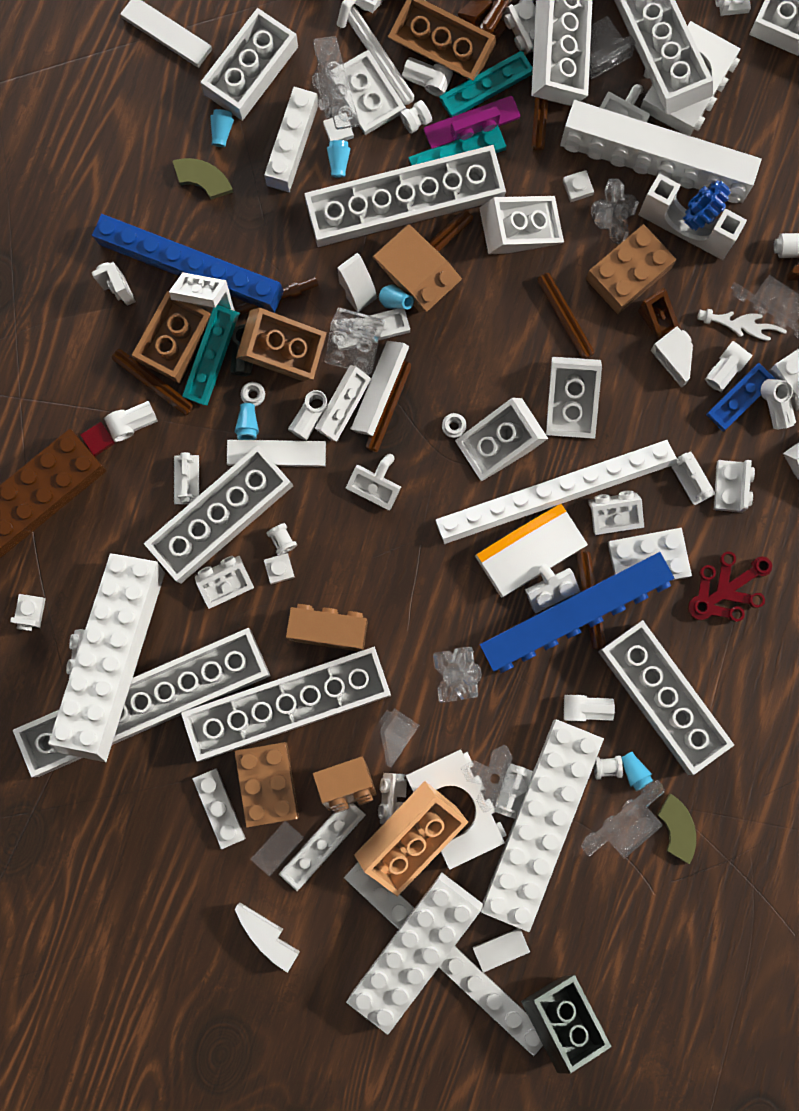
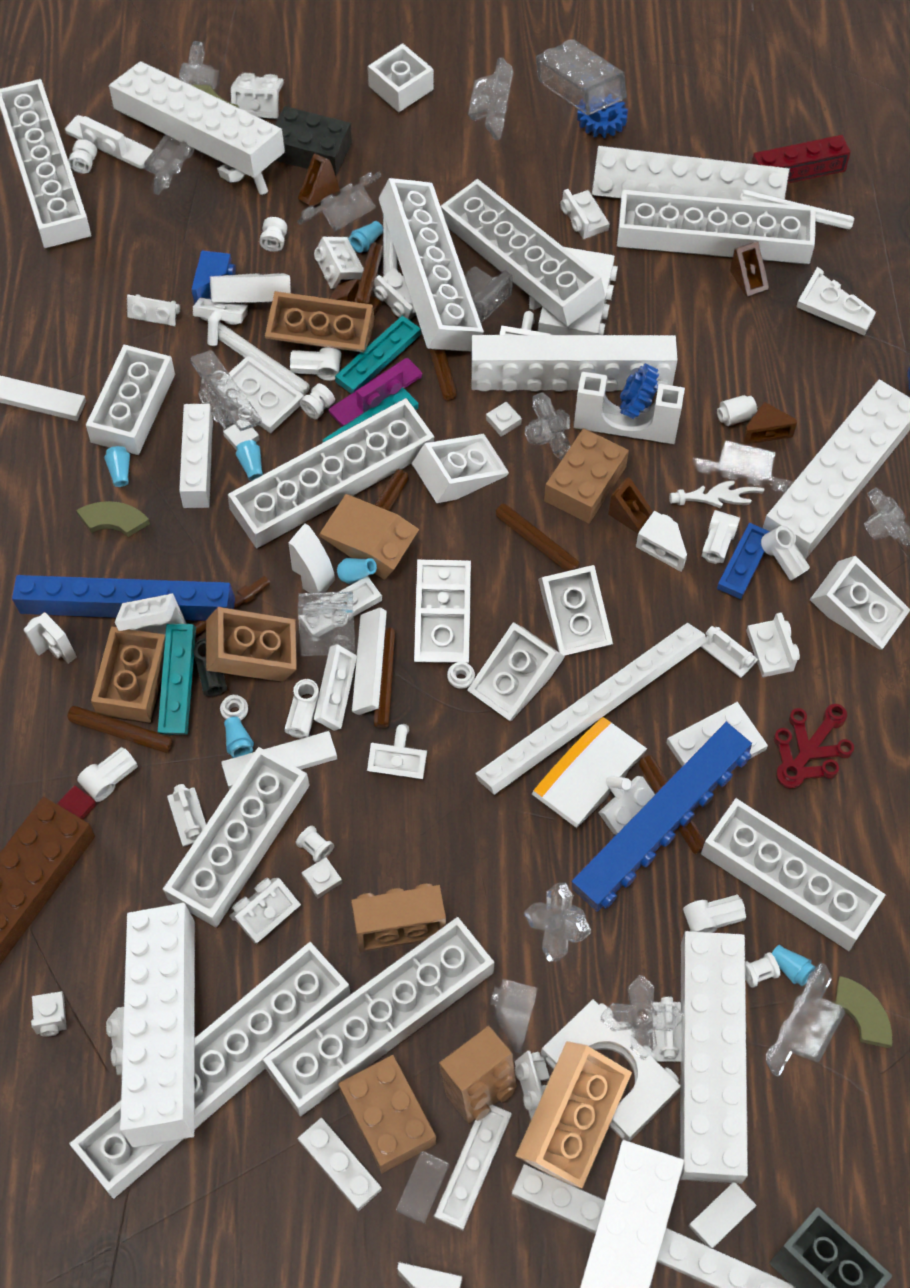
camera: 20 degrees left, 20 degrees down
white bracket [588,491,644,535] -> none
none -> white slope [414,560,471,663]

